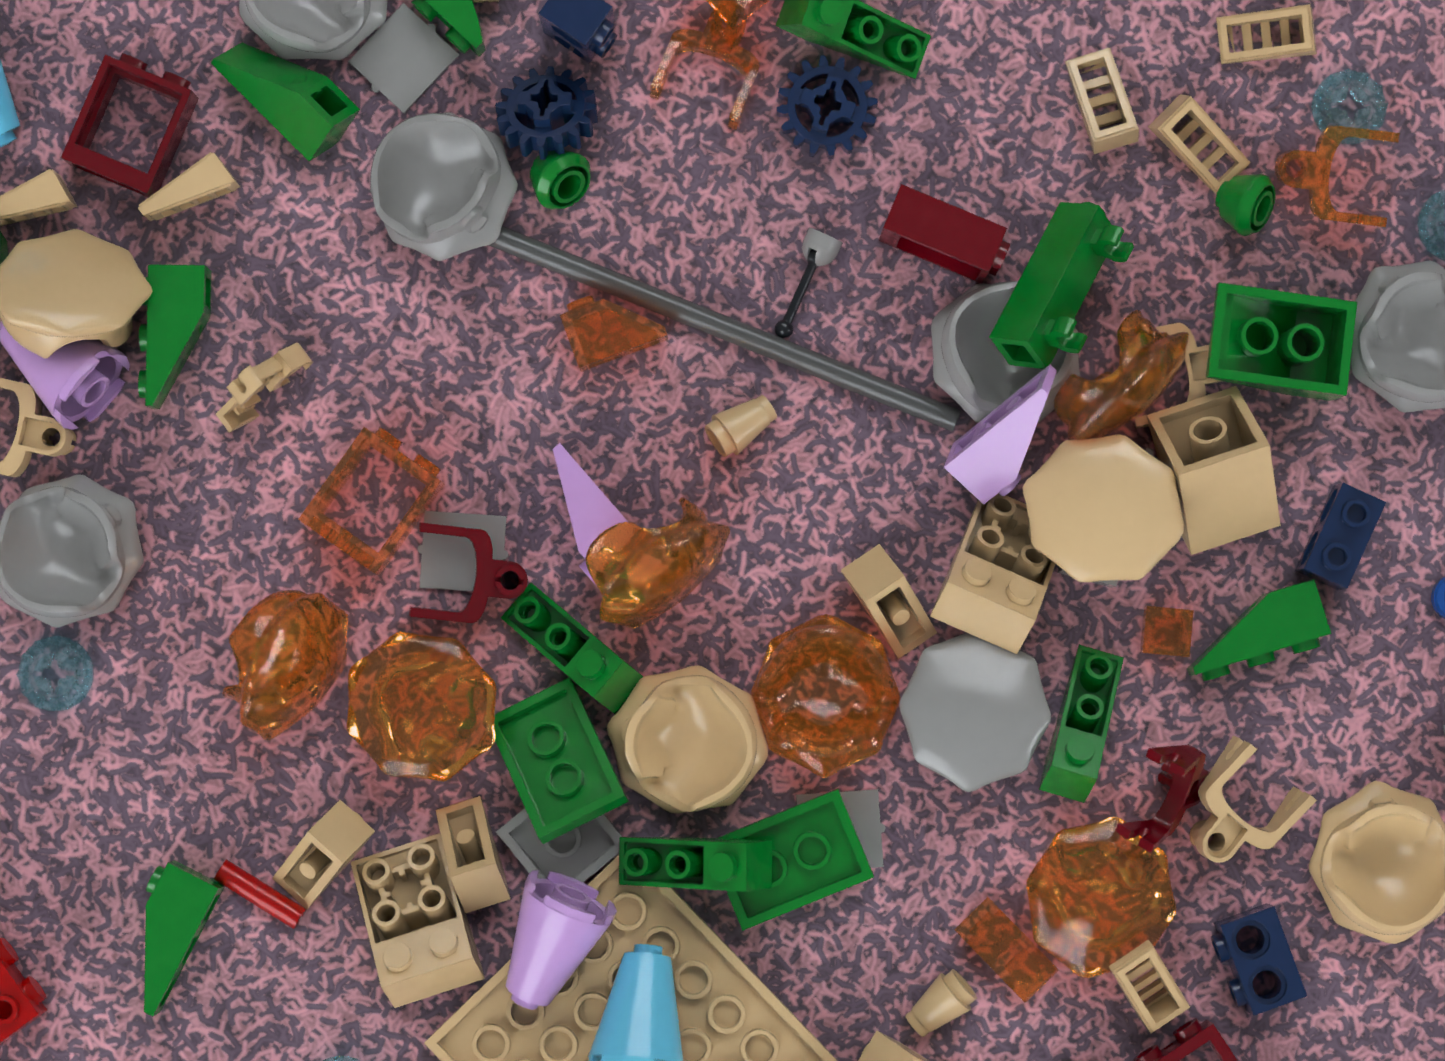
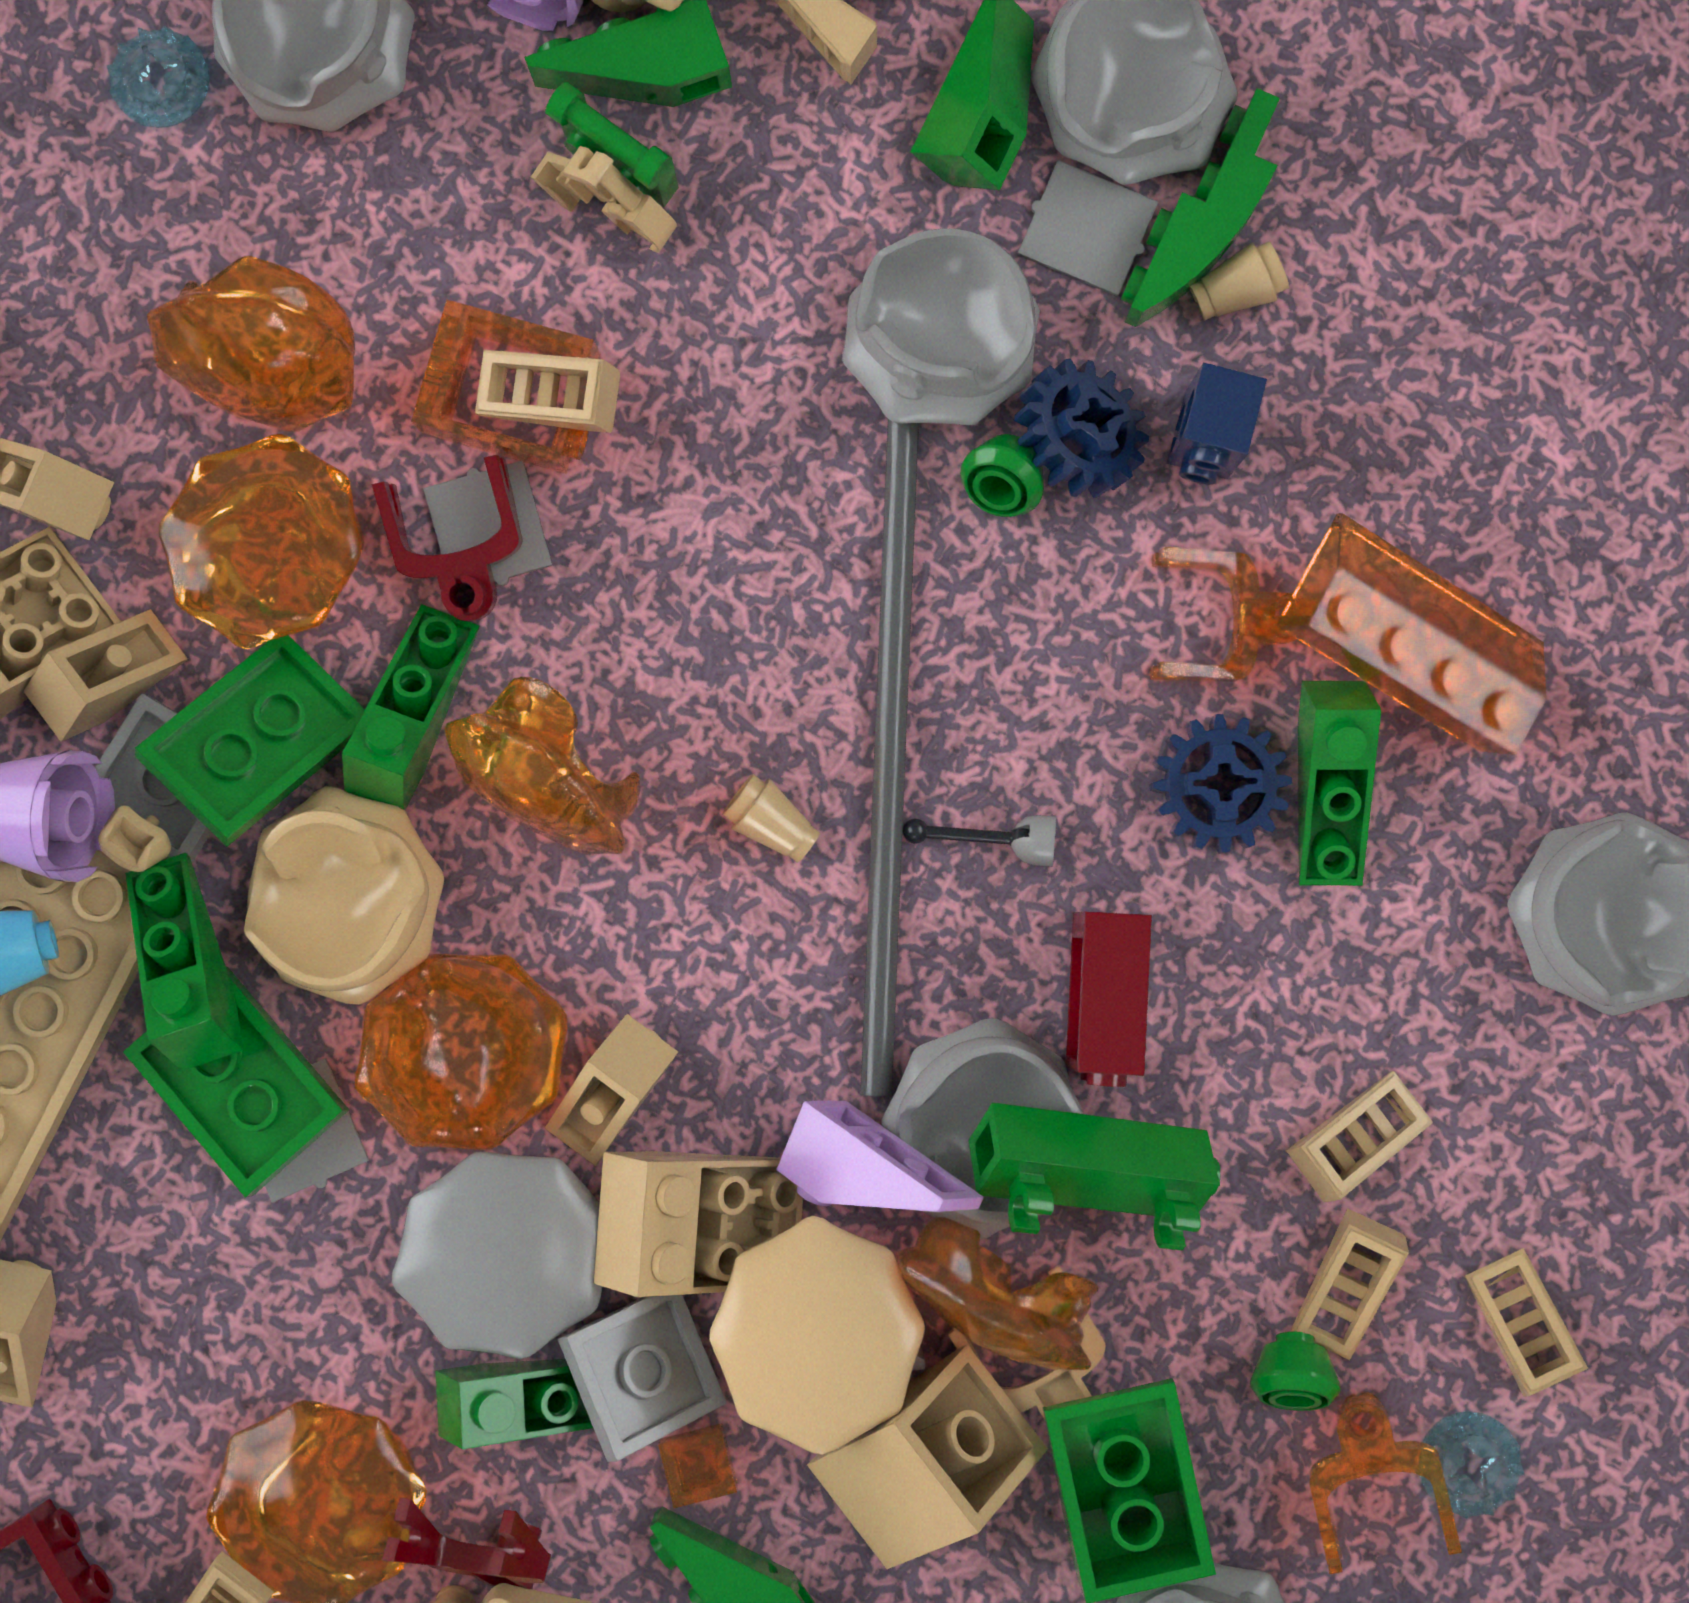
camera: 75 degrees right, 0 degrees up
lavender slope [553,443,653,588] -> none
clear orange slope [560,296,668,372] -> none
tan cone [905,969,977,1037] -> none
clear orange slope [954,897,1059,1003] -> none
none -> tan piece [98,805,171,872]
none -> tan slope [475,350,620,433]
none -> green plate [545,82,679,207]
none -> light grey plate [558,1295,727,1462]

